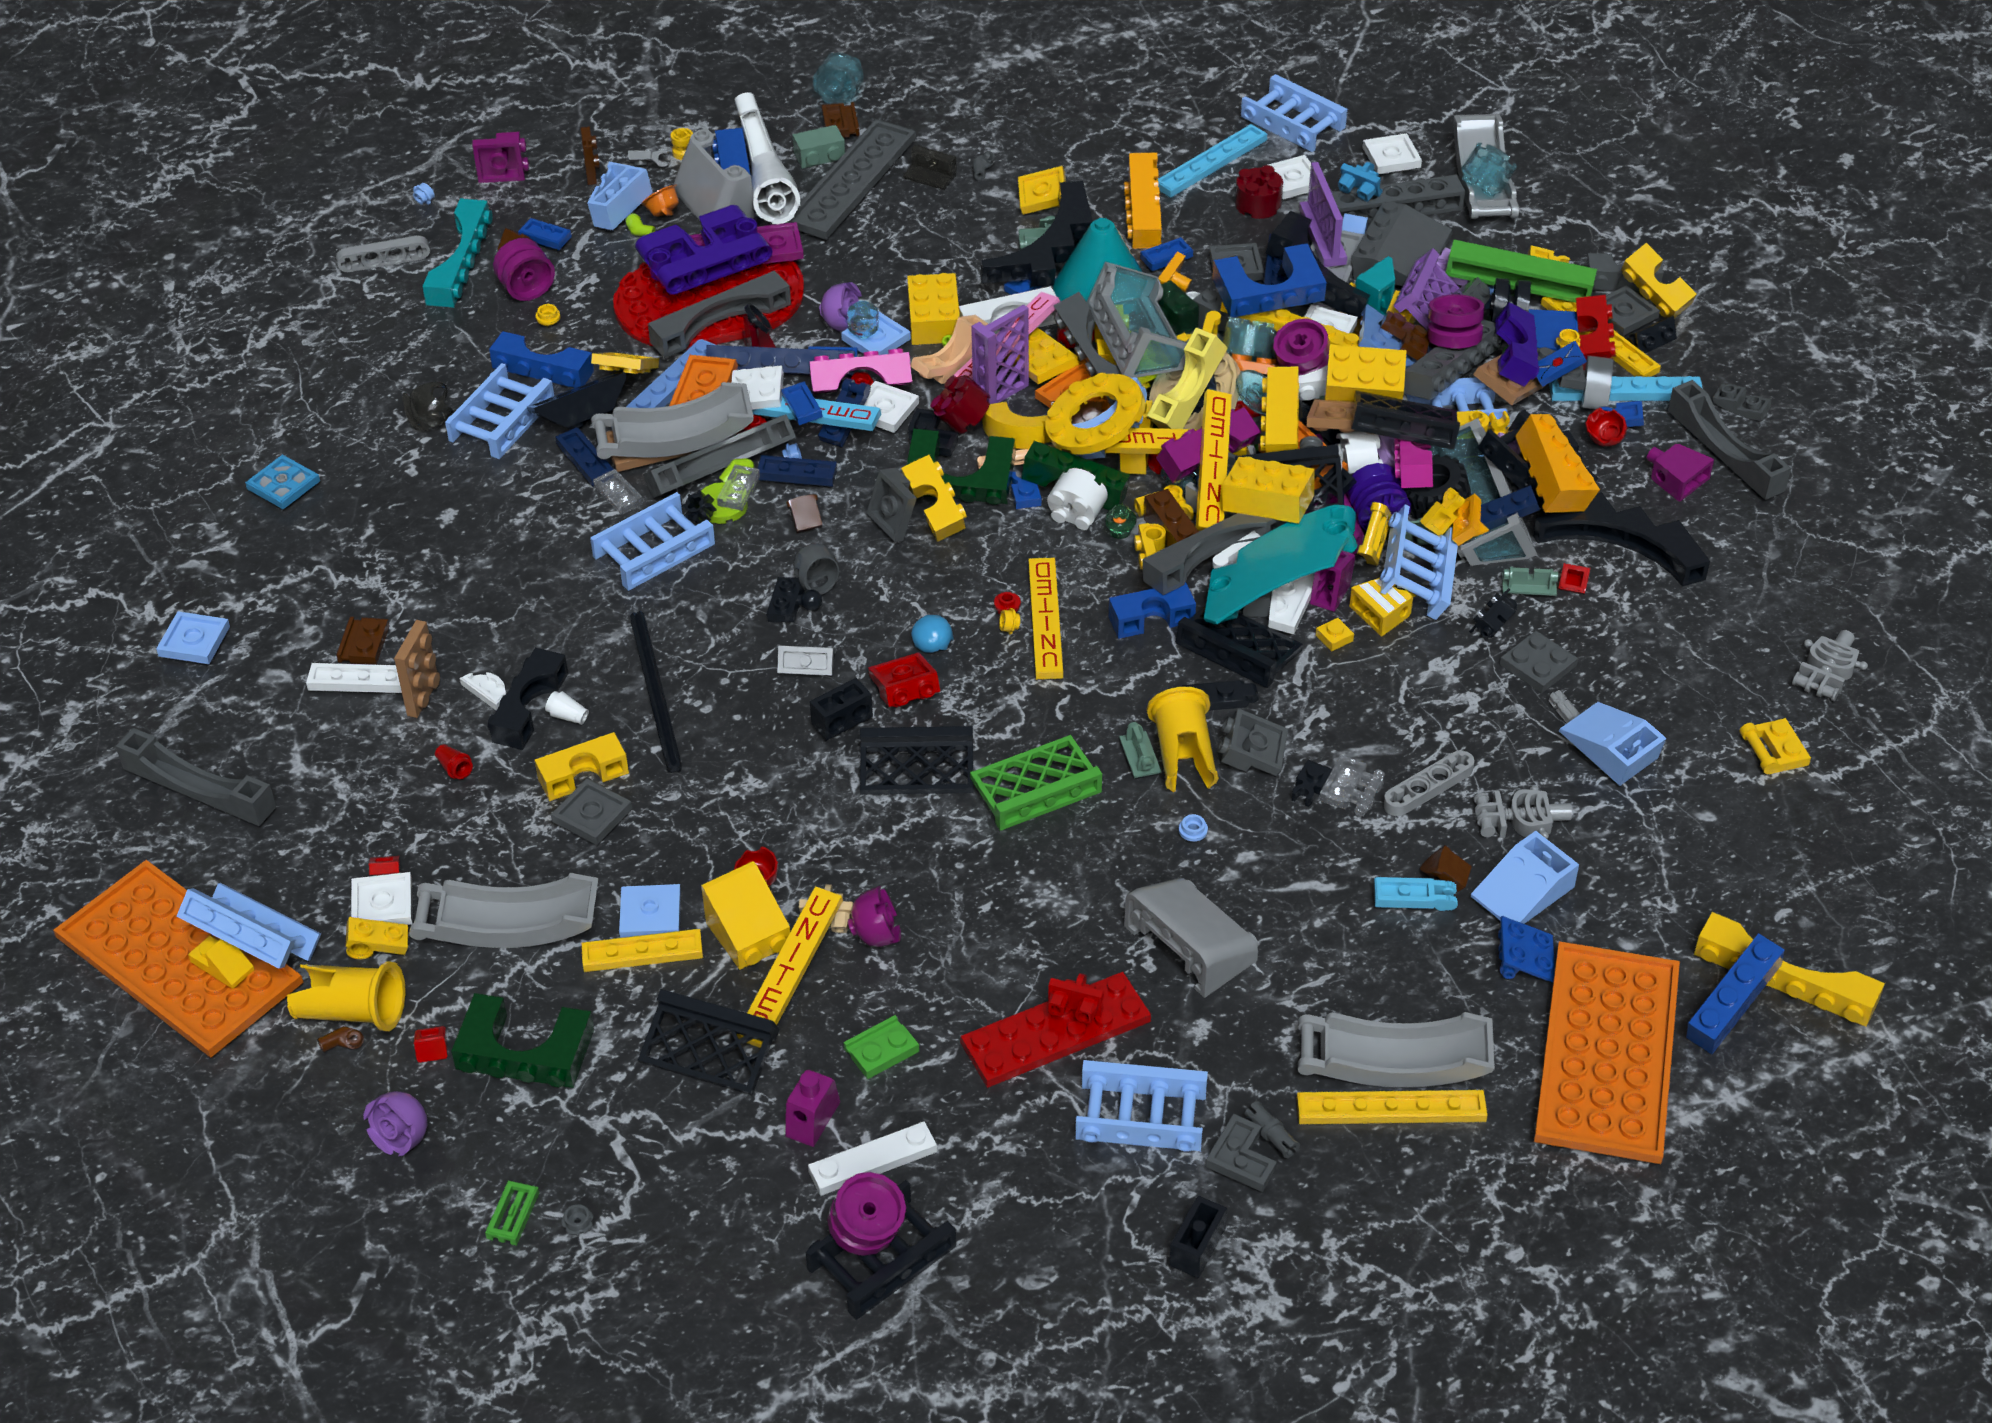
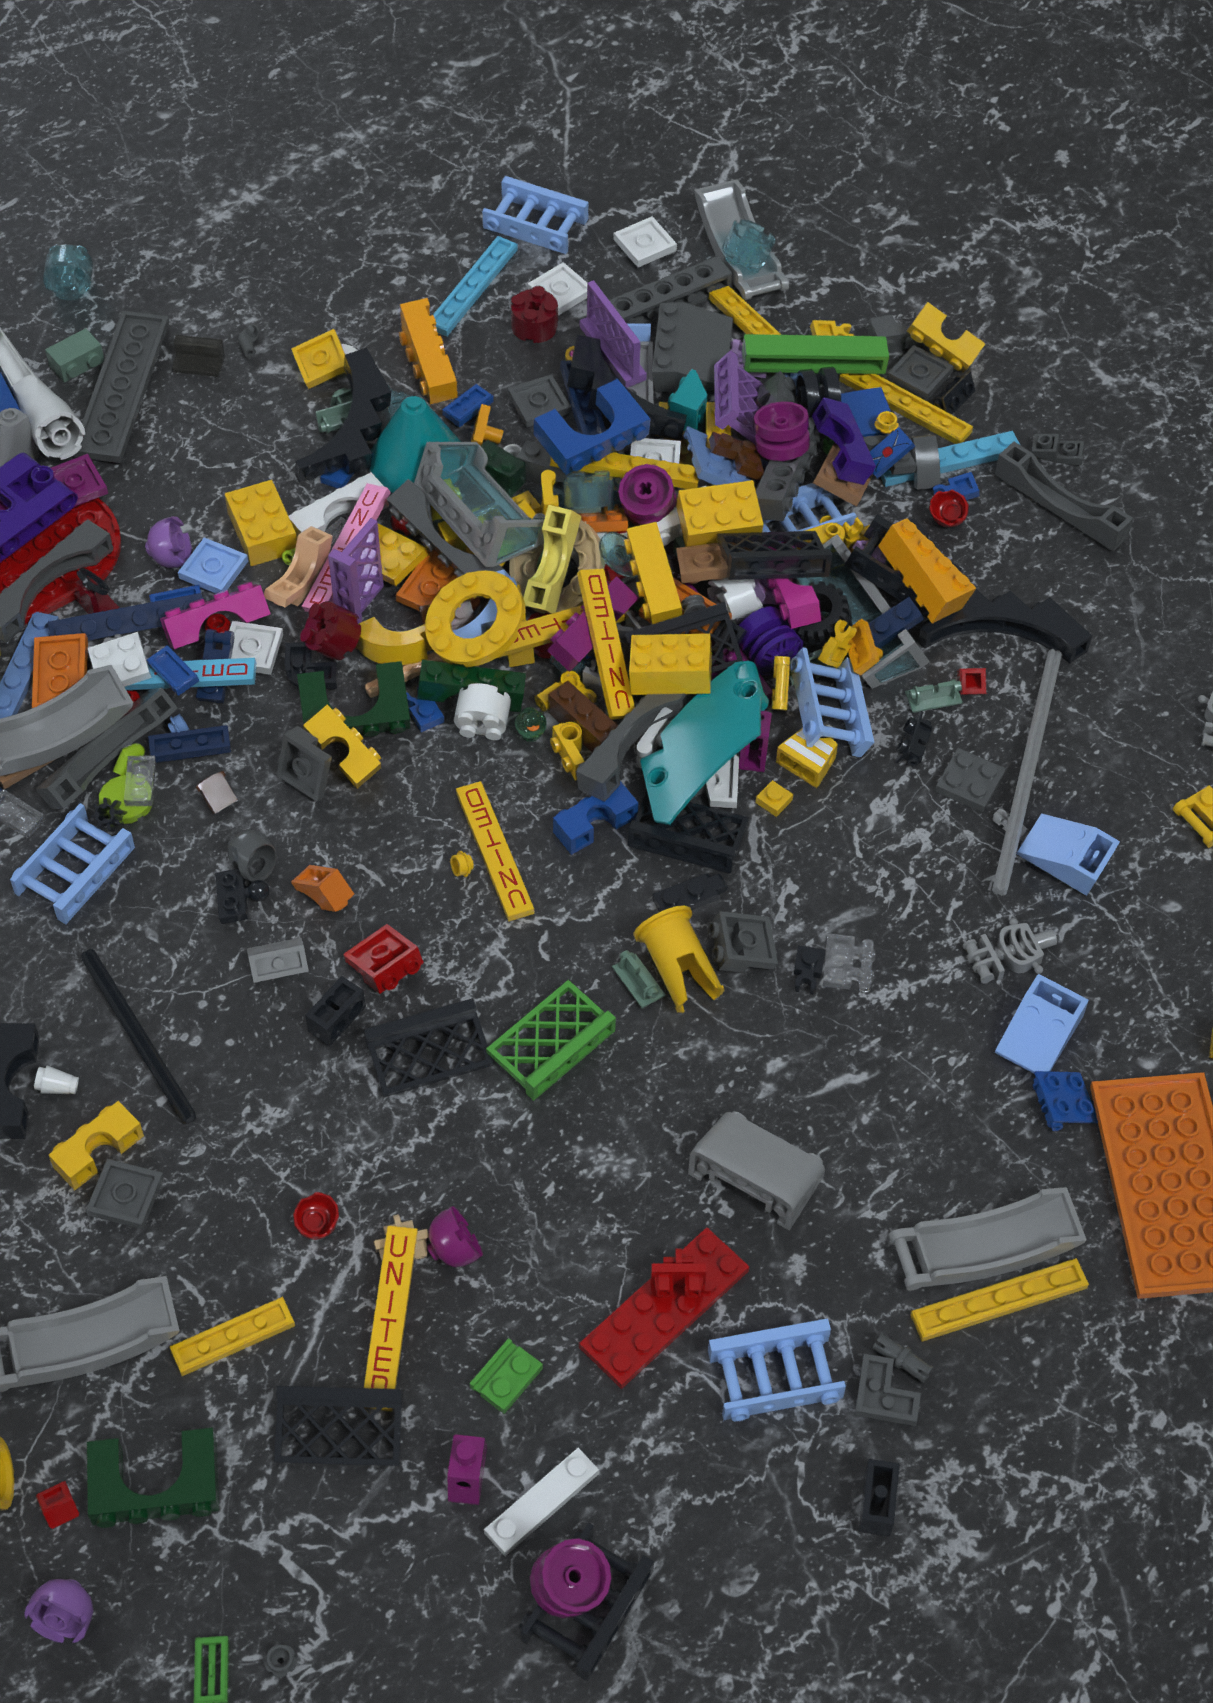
camera: 20 degrees left, 10 degrees up
light blue plate [619,884,681,938] -> none
yellow slope [701,861,790,970] -> none
reddish brown plate [822,102,860,137] -> none
clear light blue head [847,301,879,338] -> none
dark azure hair [911,615,954,653] -> none
red plate [994,592,1021,614] -> none
light blue plate [1179,814,1208,841] -> none
dark azure hips [1338,162,1383,202] -> none
medium azure hinge [1374,877,1458,911] -> none
light grey beam [1383,751,1474,816] -> none
reddish brown tile [1420,845,1472,892] -> none
red arch [1576,295,1616,370] -> none
magenta torso [1647,444,1714,502] -> none
none -> orange arch [291,865,354,912]
none -> yellow tile [709,286,781,335]
none -> light grey axle [992,649,1062,896]

